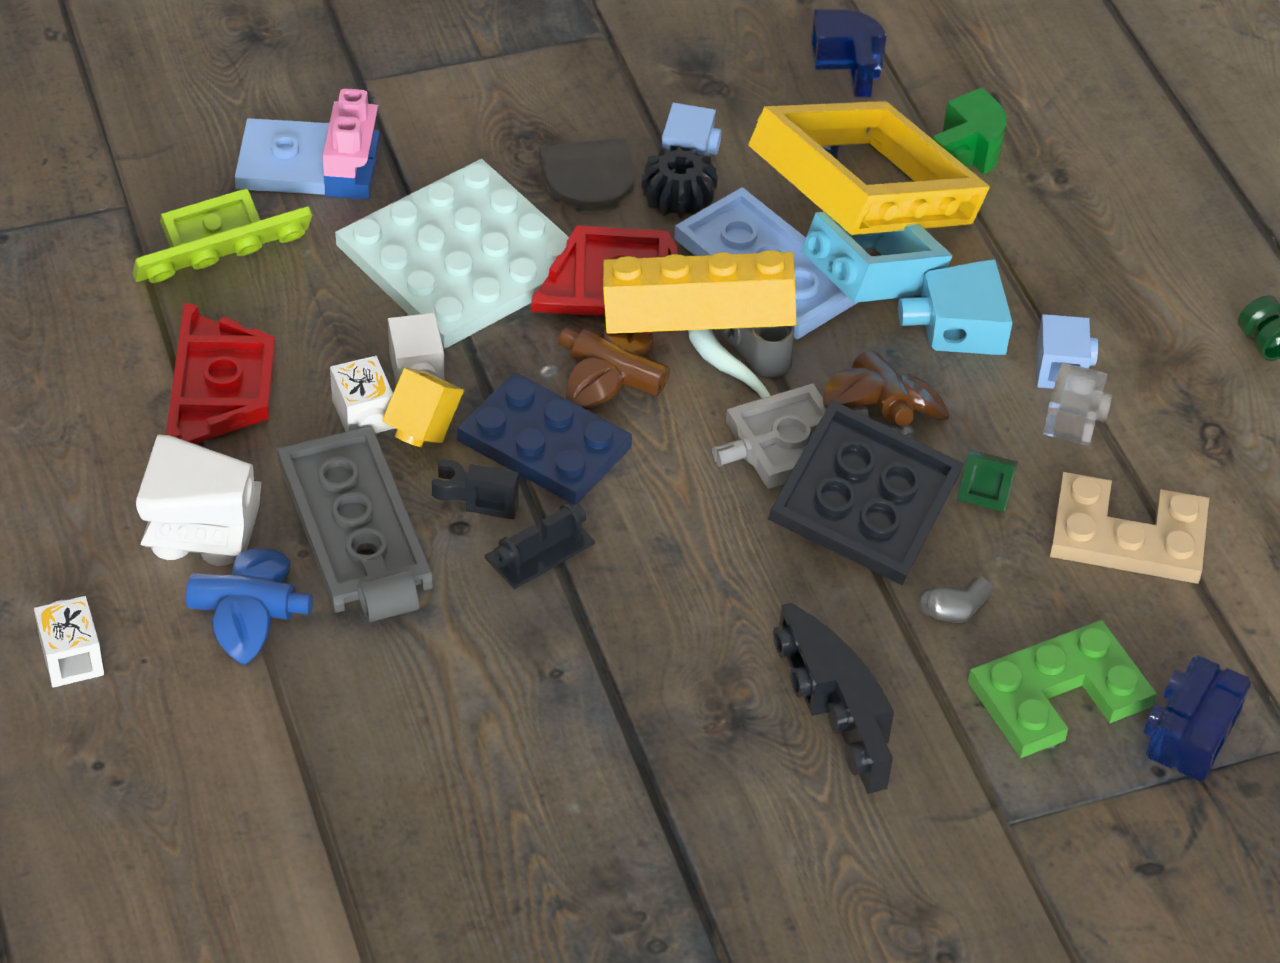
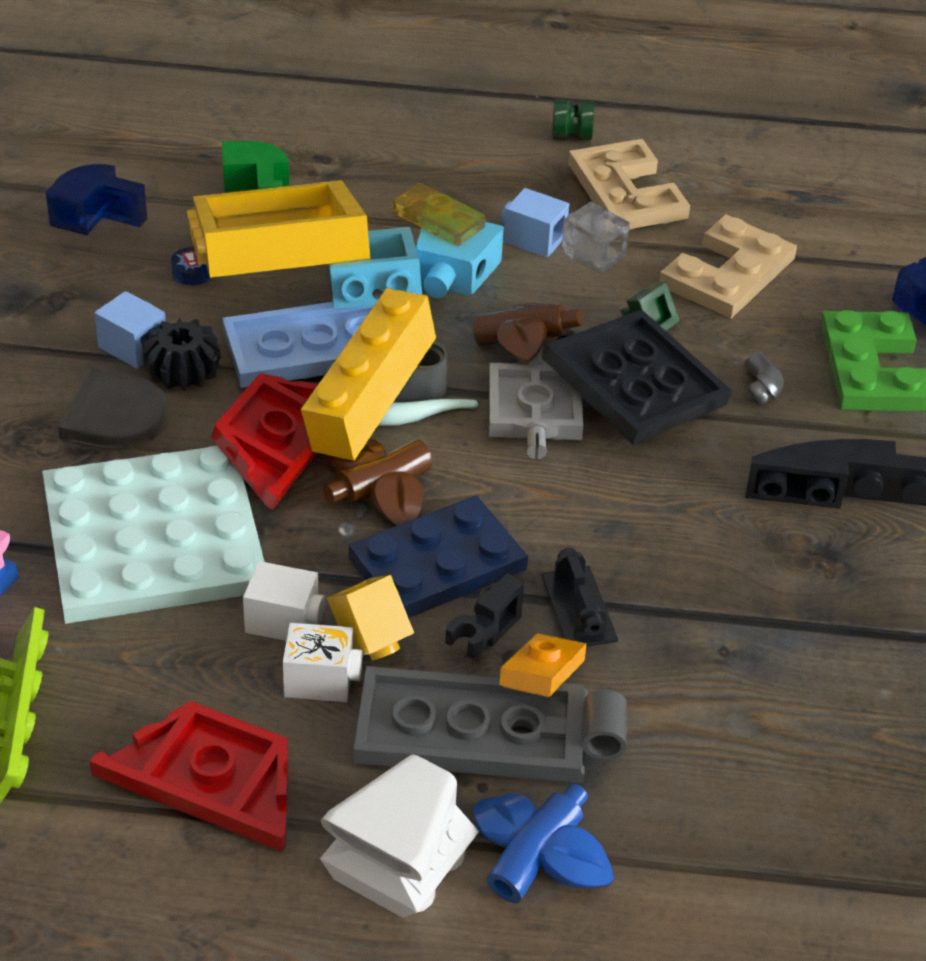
camera: 65 degrees left, 5 degrees down
none -> clear yellow plate [392,182,486,246]
none -> light orange plate [499,633,586,697]
none -> tan plate [568,139,690,232]

